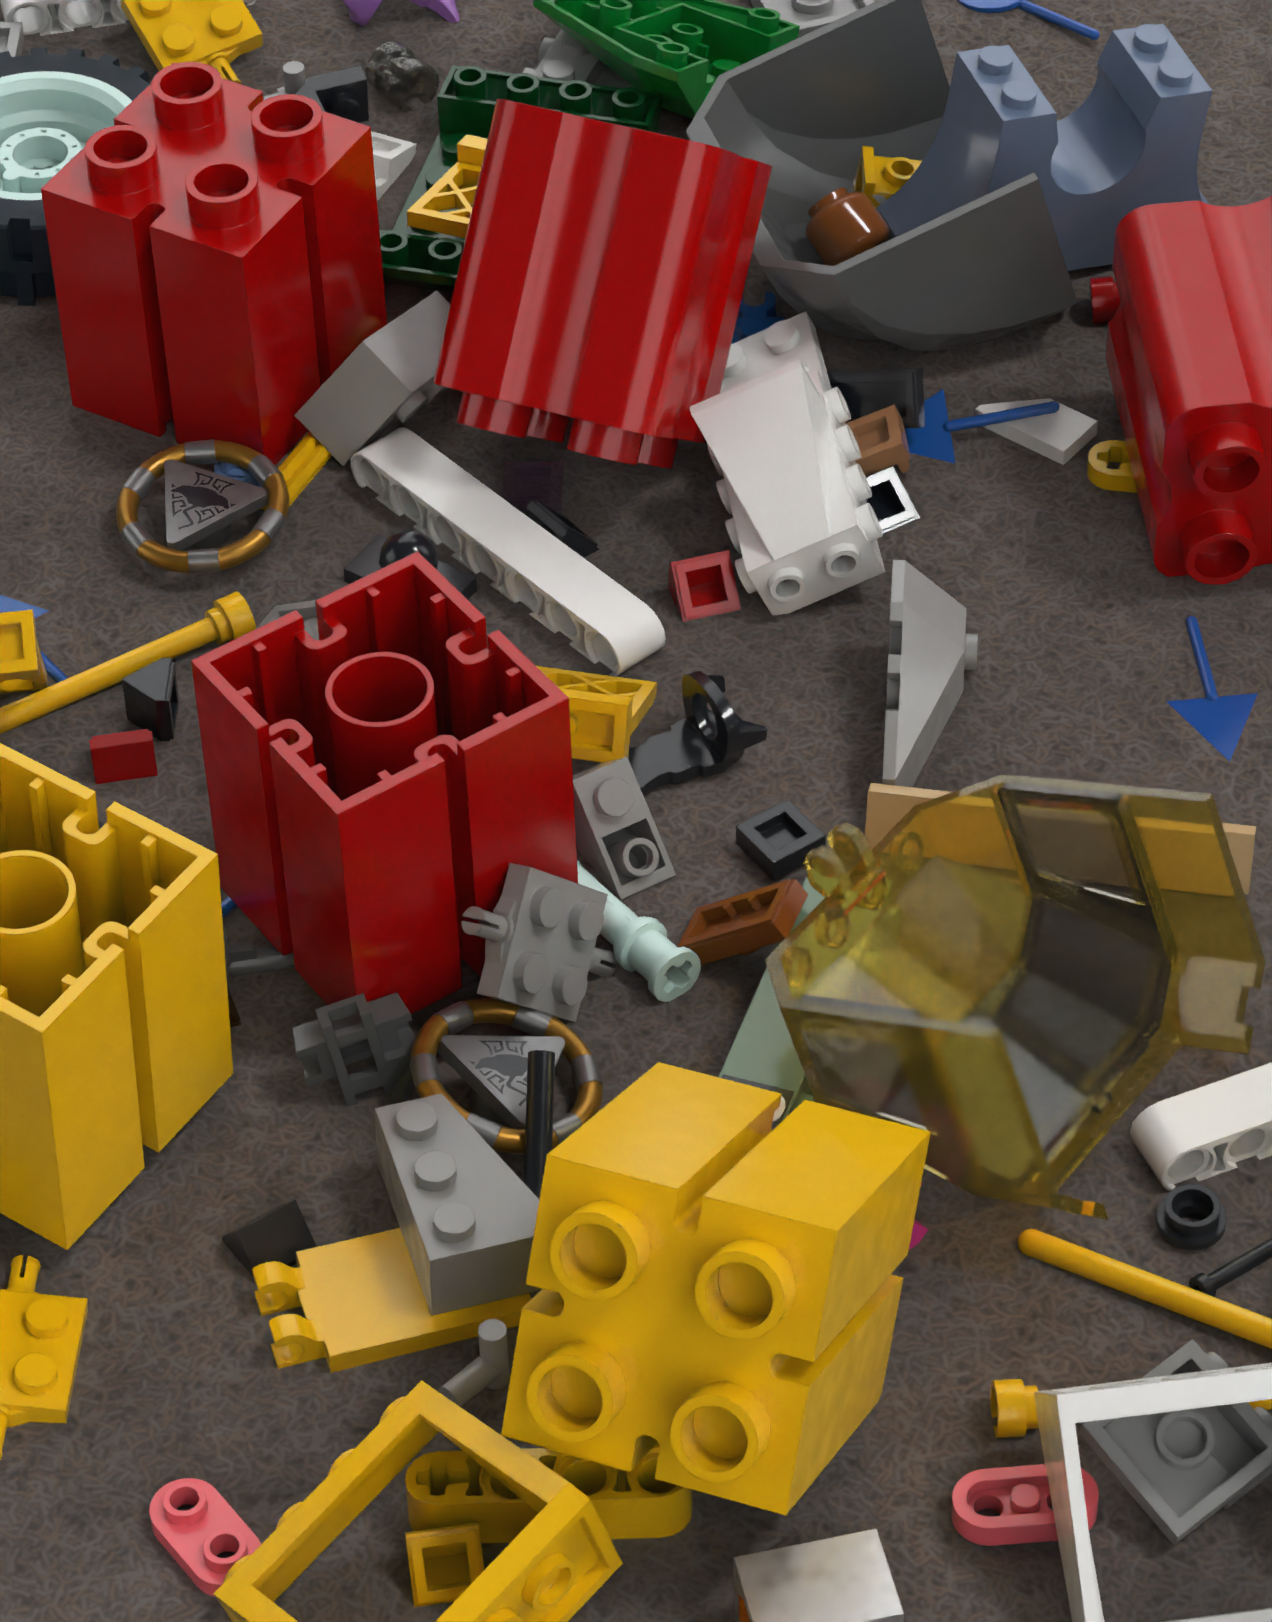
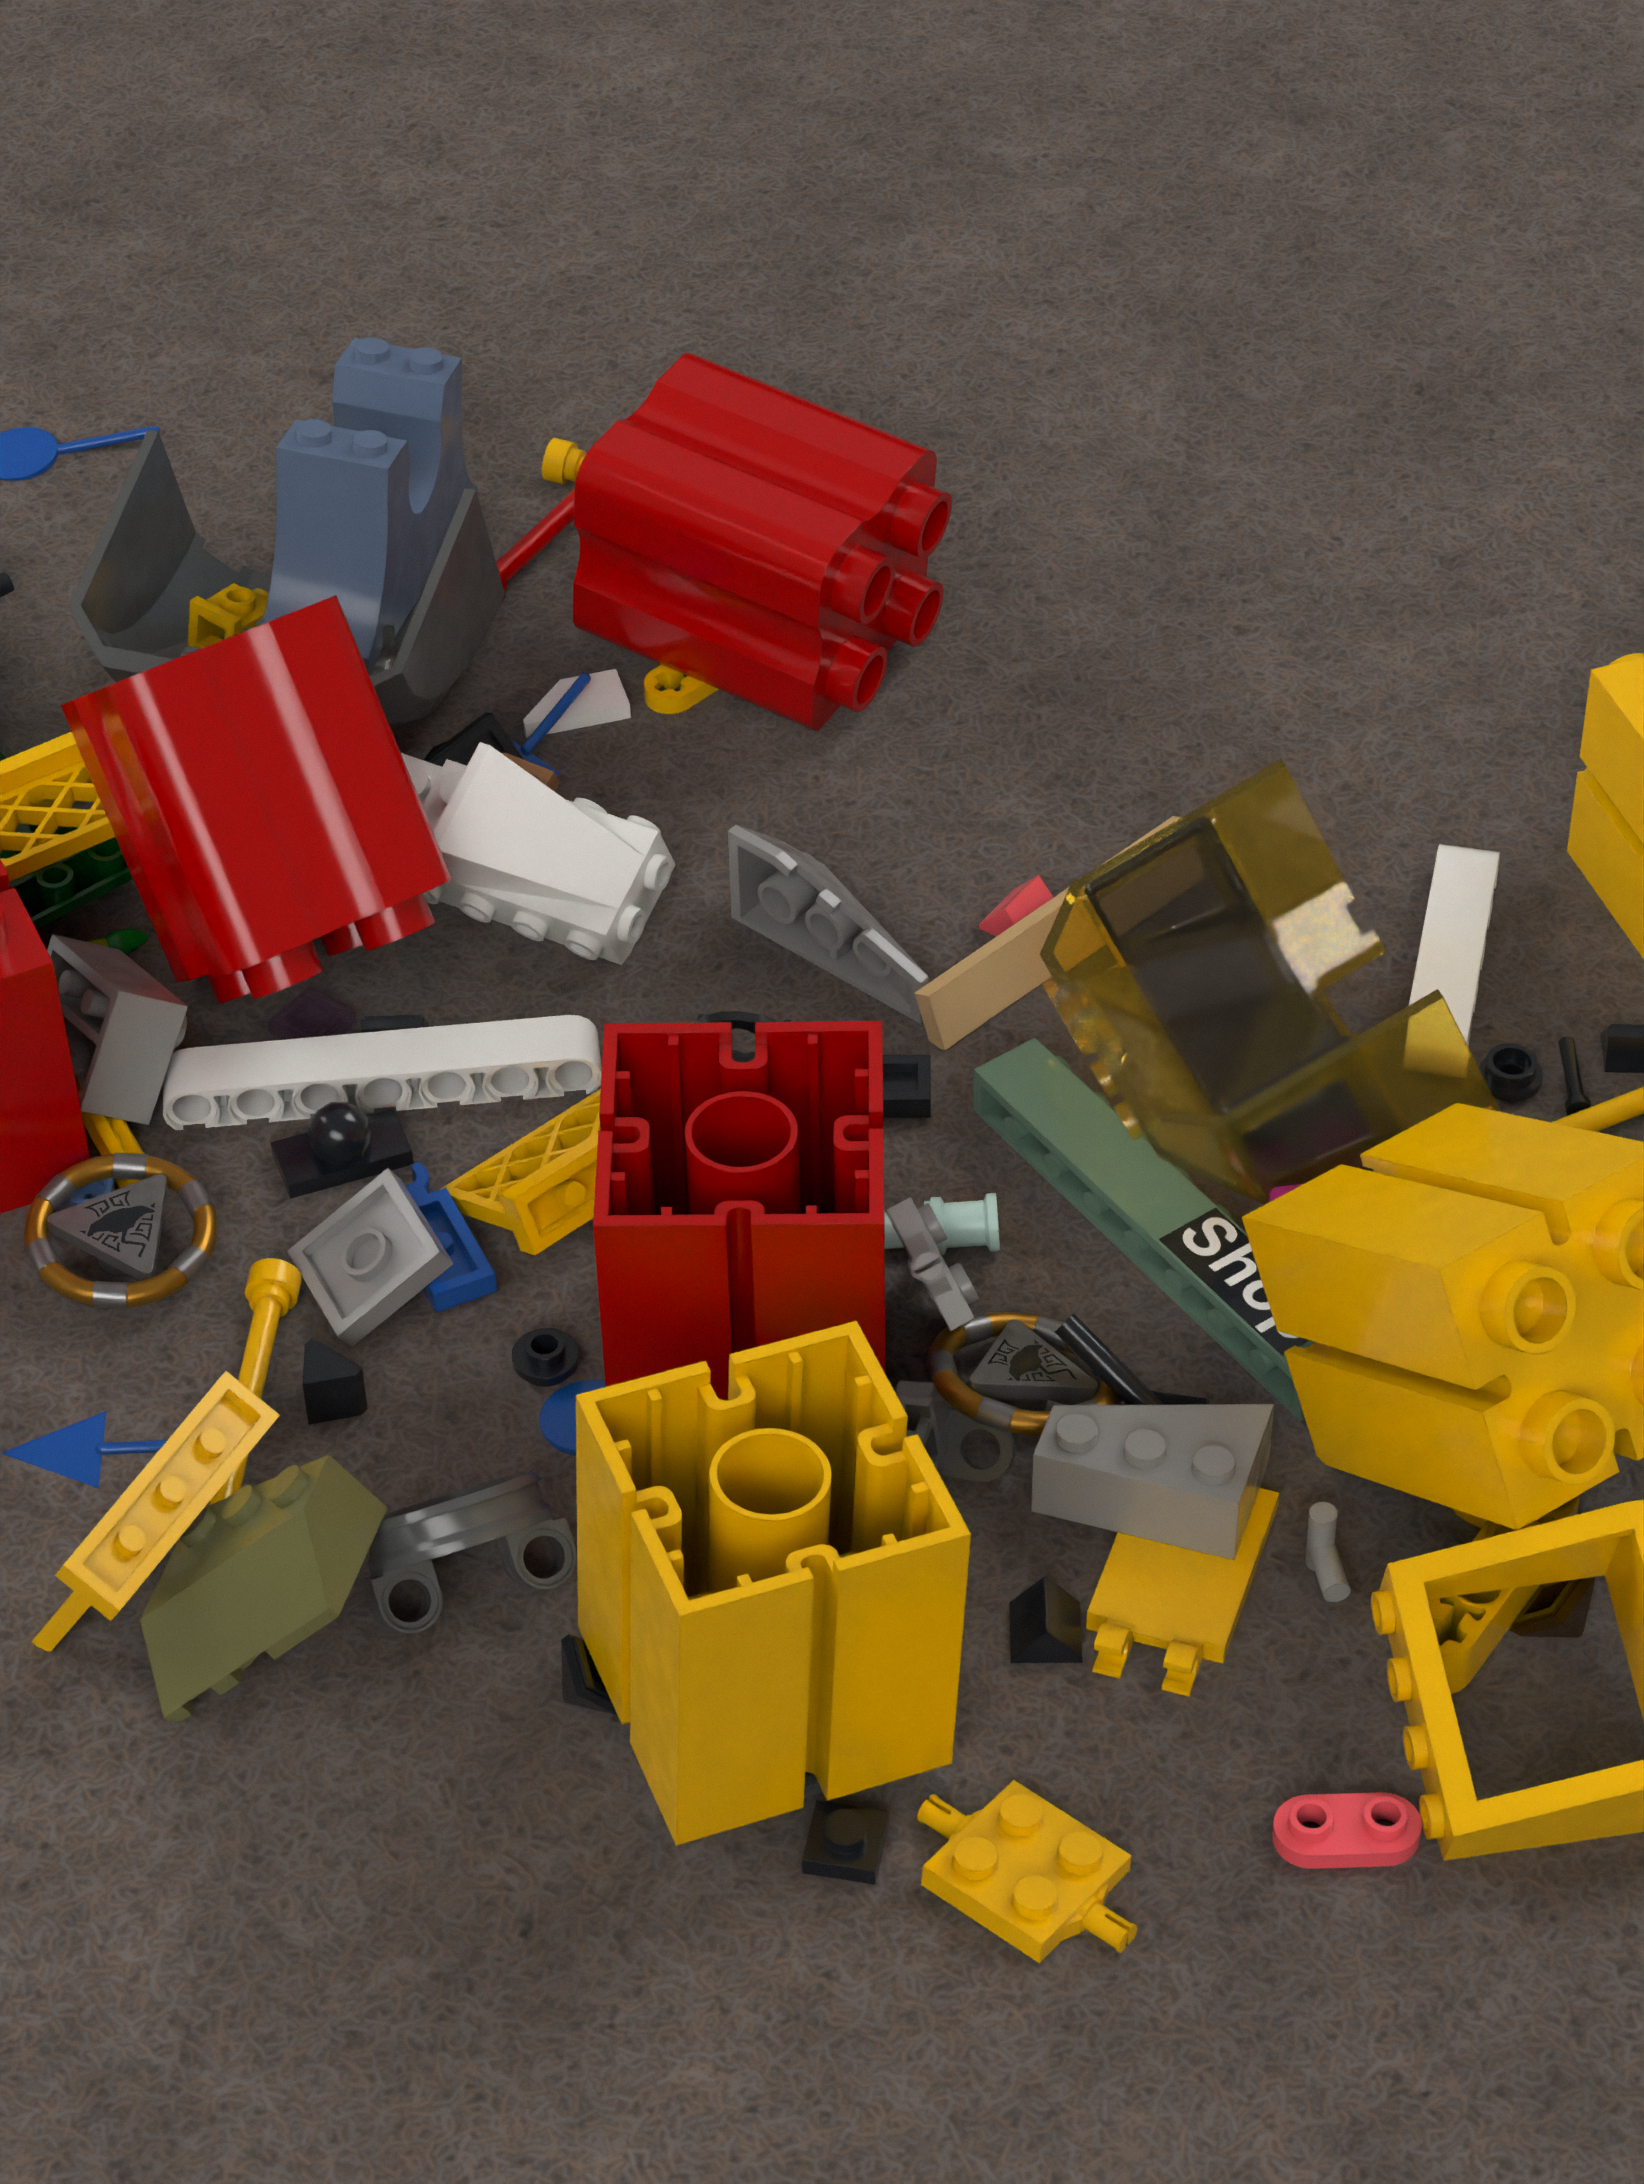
camera: 55 degrees left, 0 degrees up
red slope [89,729,158,784] -> none
yellow slope [405,1522,485,1607] -> none
red slope [668,550,741,622] -> none
dark orange plate [677,879,808,965] -> none
blue piece [1166,616,1258,762] -> none

